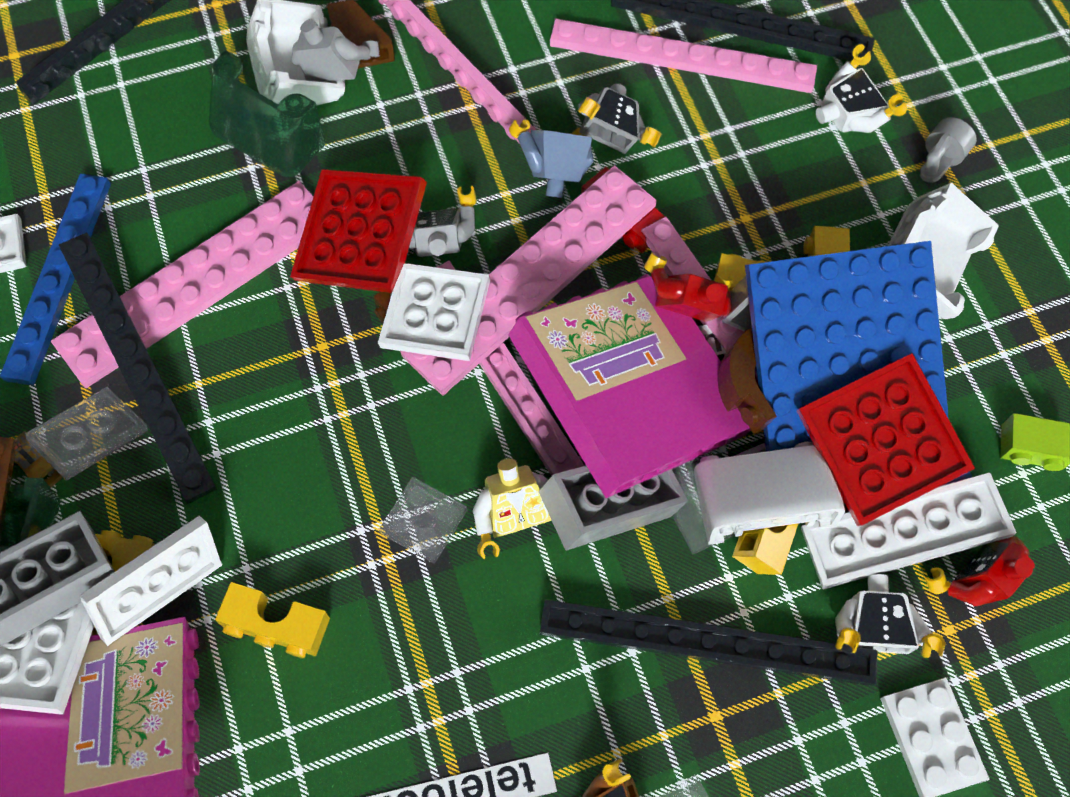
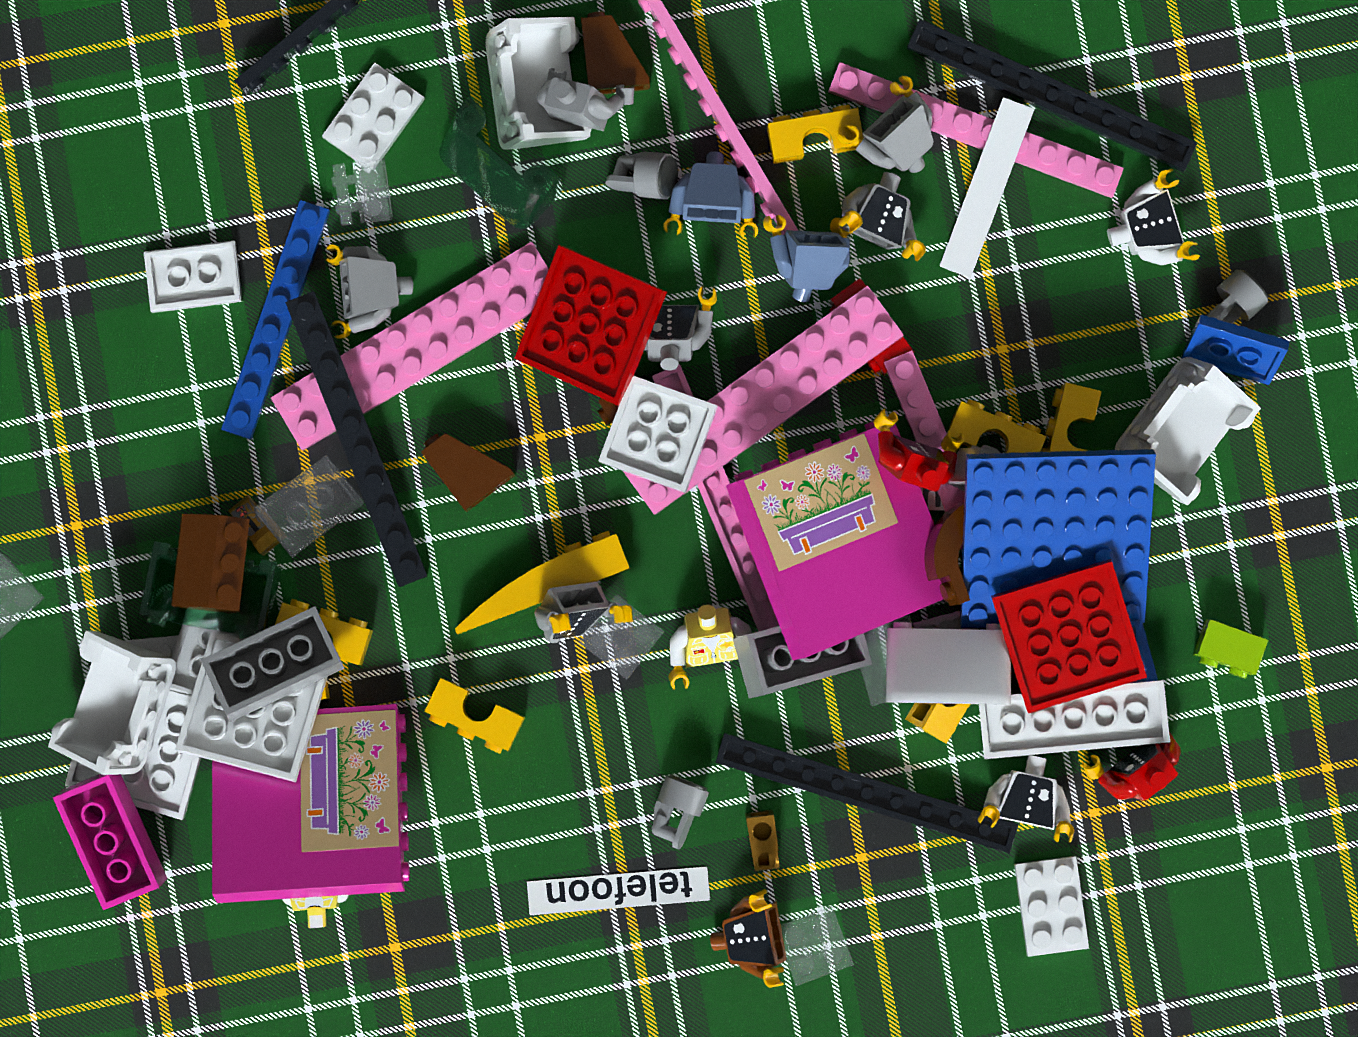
camera: 10 degrees right, 20 degrees up
white plate [80,516,222,646] -> none
none -> white plate [322,62,425,173]
none -> light grey torso [326,244,413,339]
none -> clear plate [331,158,393,226]
none -> reddish brown slope [421,433,515,512]
none -> yellow slope [455,531,630,634]
none -> light grey torso [535,581,633,643]
none -> light grey piece [605,152,678,199]
none -> light grey piece [652,774,709,850]
none -> sand blue torso [664,152,758,239]
none -> pearl gold leg [745,810,779,871]
none -> yellow arch [767,105,863,164]
none -> light grey torso [838,76,934,173]
none -> white sticker [940,97,1034,278]
none -> blue plate [1182,315,1290,385]

